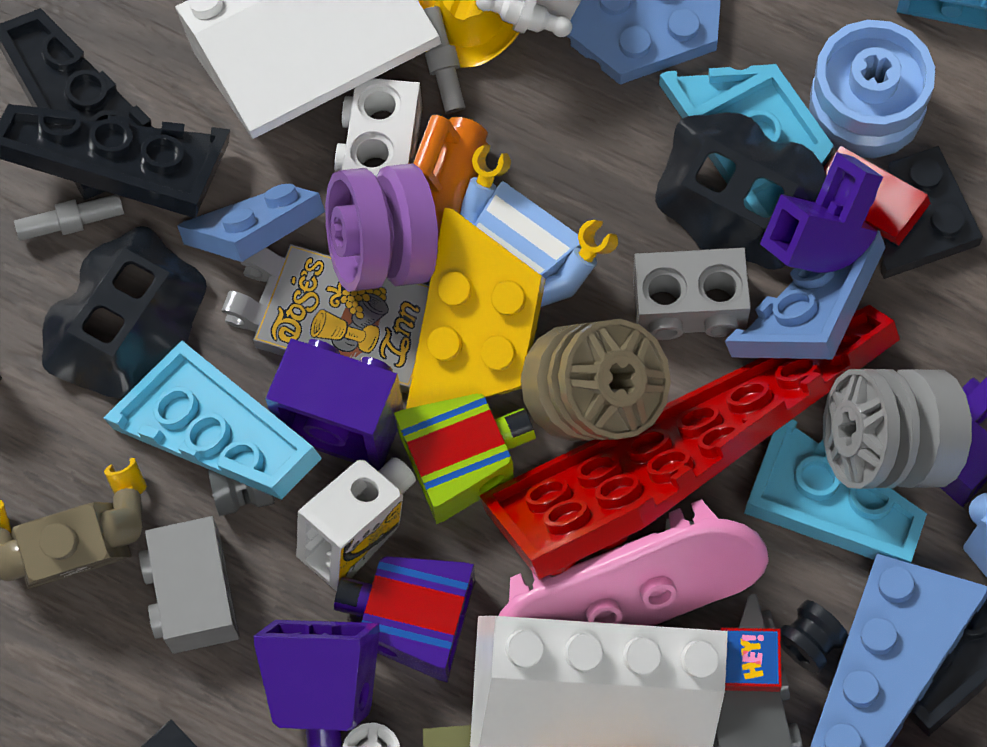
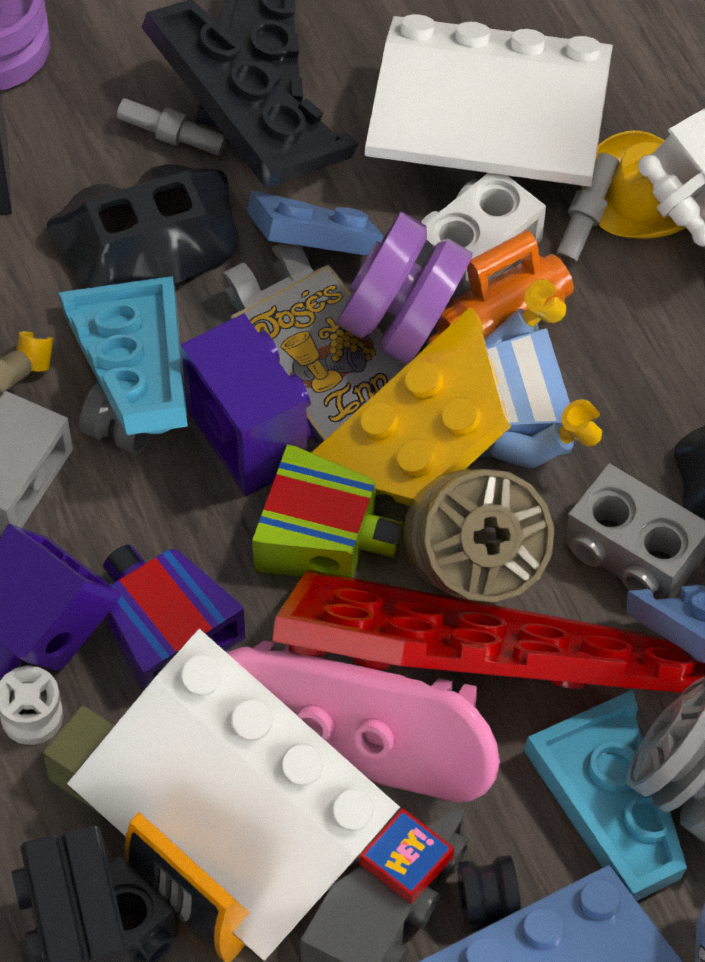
camera: 35 degrees right, 10 degrees down
white torso [296,458,416,591] -> none

